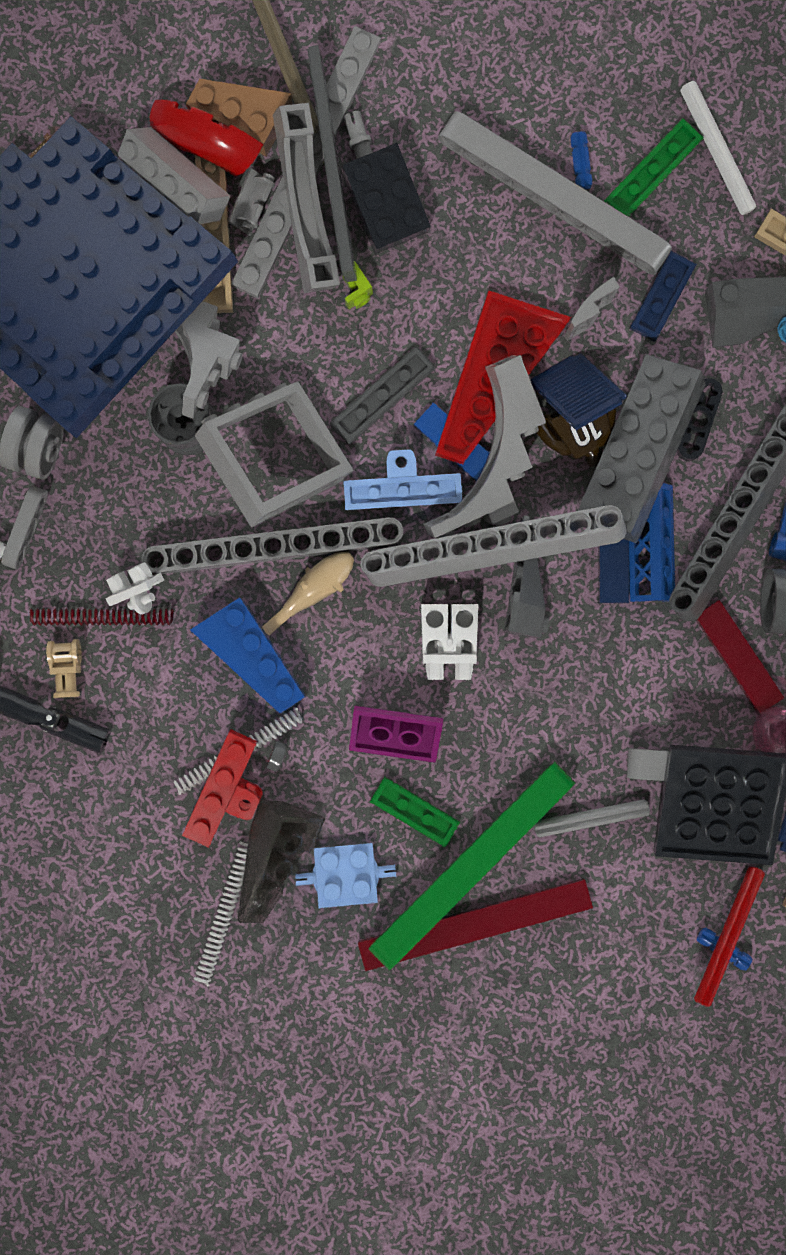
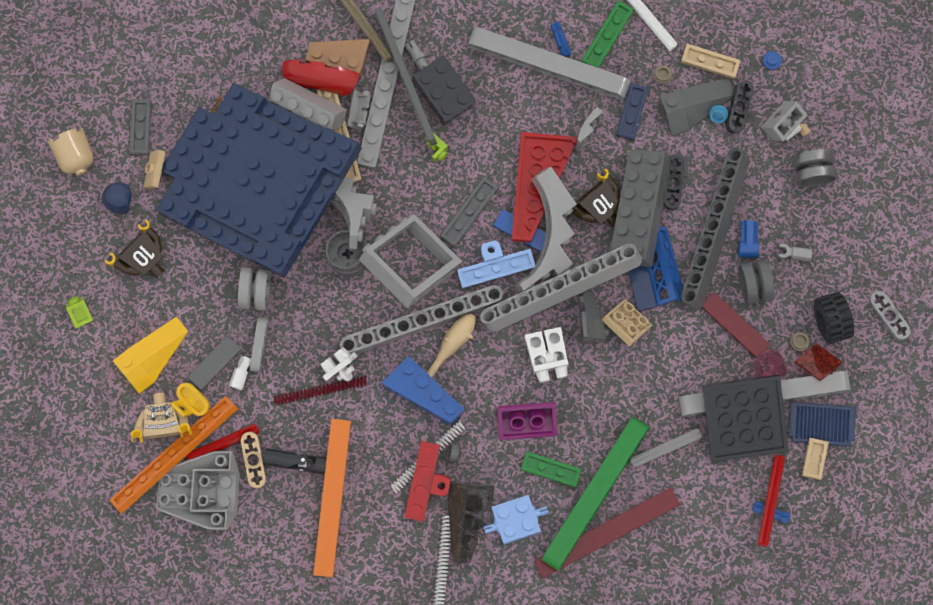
camera: 10 degrees left, 10 degrees down
tan connector [46,639,82,698] -> none
light grey arch [273,103,340,293] -> none
dark blue window [530,353,627,431] -> none
none -> orange tile [313,419,351,577]
none -> tan tile [602,299,653,347]
none -> dark tan plate [653,65,672,84]

